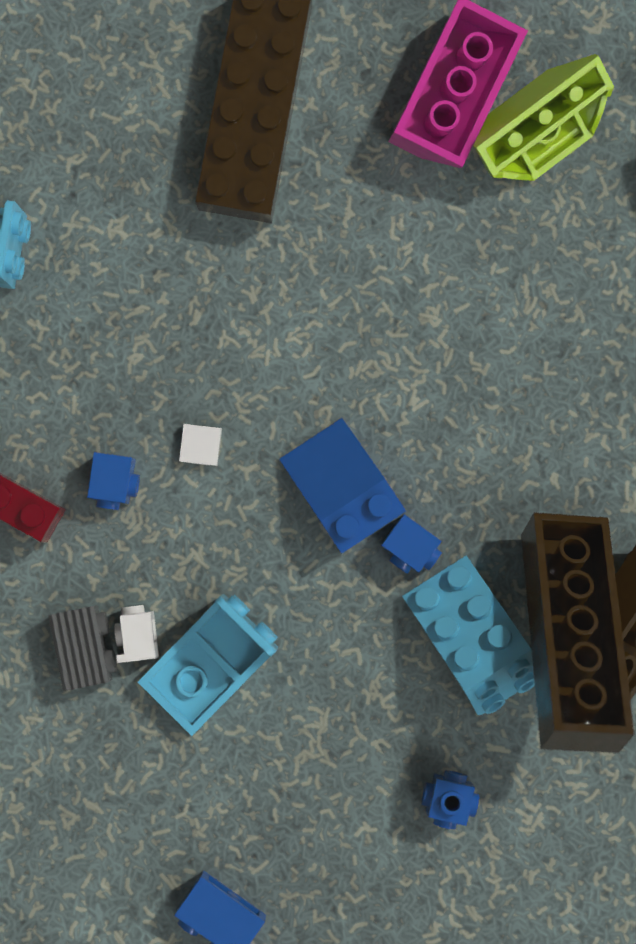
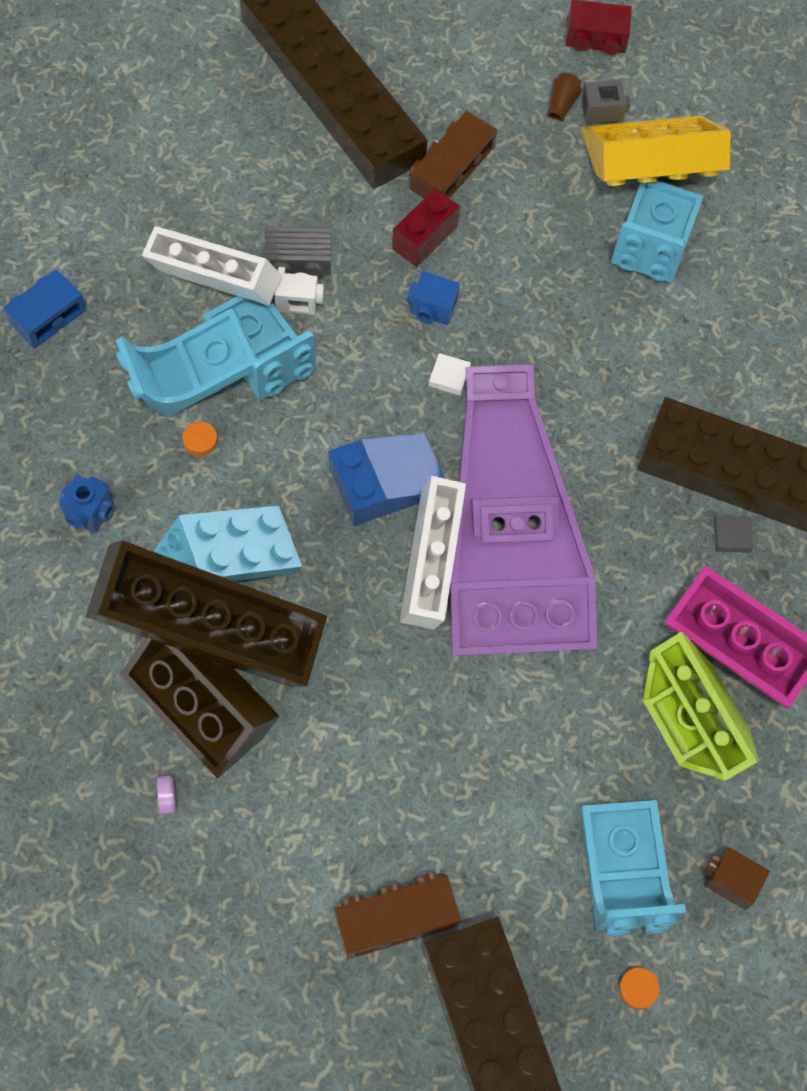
camera: 95 degrees right, 20 degrees down
blue brick [381,514,442,574] -> none
none -> medium azure bracket [116,307,257,418]
none -> white brick [142,226,282,305]
none -> orange tile [182,421,218,457]
none -> white brick [399,476,466,630]
none -> medium lavender wing [449,365,597,656]
none -> dark grey tile [714,515,753,553]

